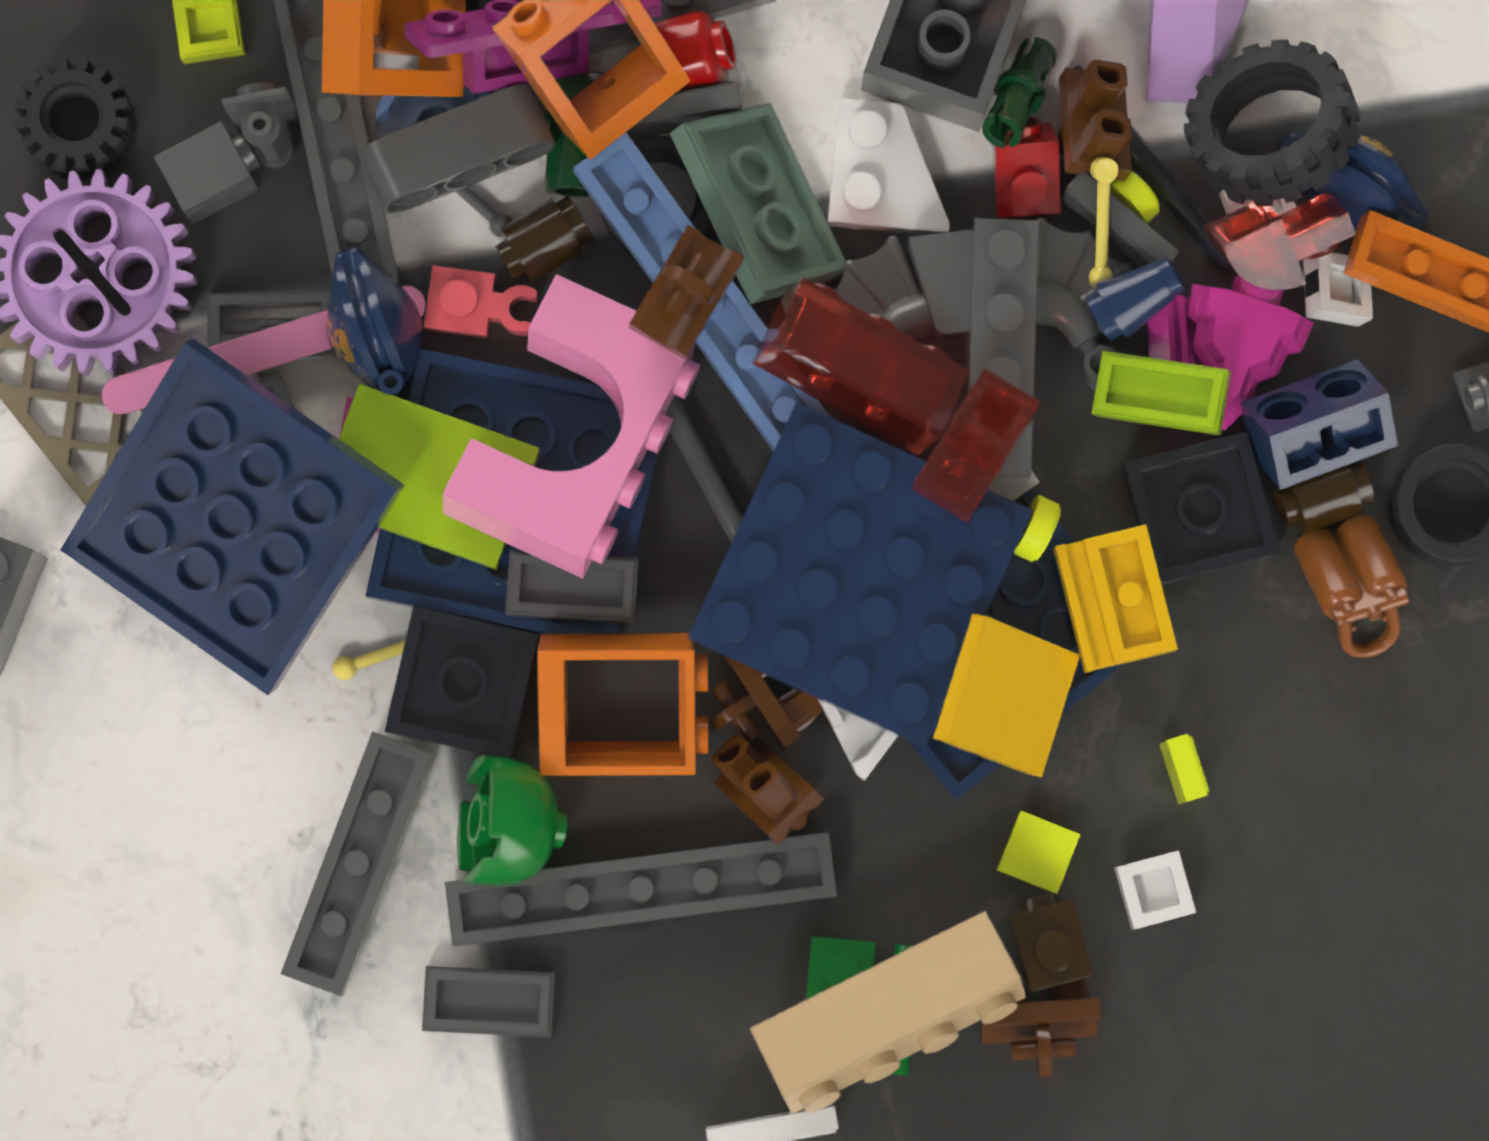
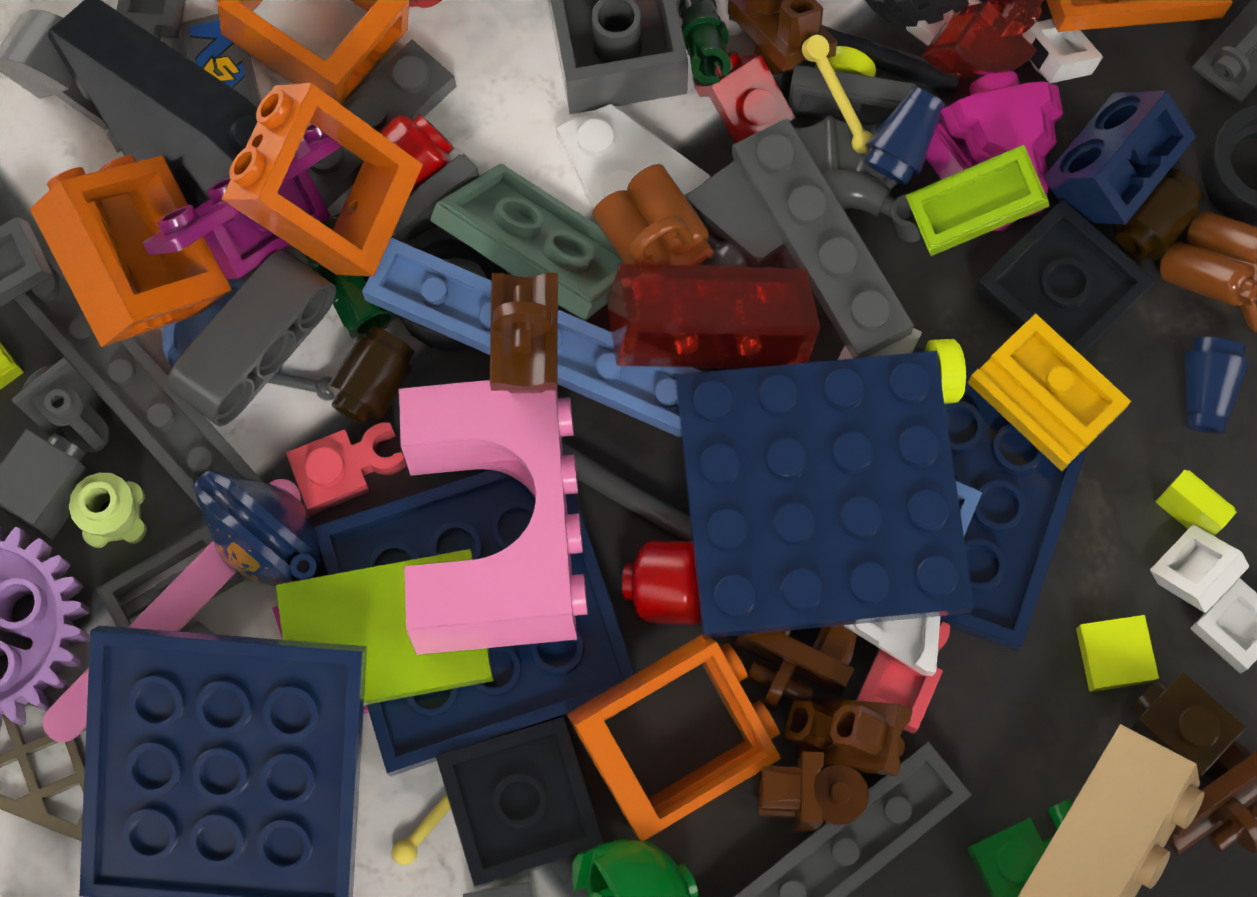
camera: 25 degrees left, 10 degrees down
dark grey tile [505,550,639,624] -> none
clear red brick [912,368,1041,523] -> none
yellow tile [933,614,1080,778] -> none
none -> yellowish green brick [69,472,147,548]
none -> dark orange piece [592,164,715,295]
none -> red head [622,540,701,625]
none -> reddish brown hips [758,751,869,834]
none -> coral plate [856,622,950,735]
none -> white plate [1150,524,1249,613]
none -> dark blue cone [1185,337,1250,434]

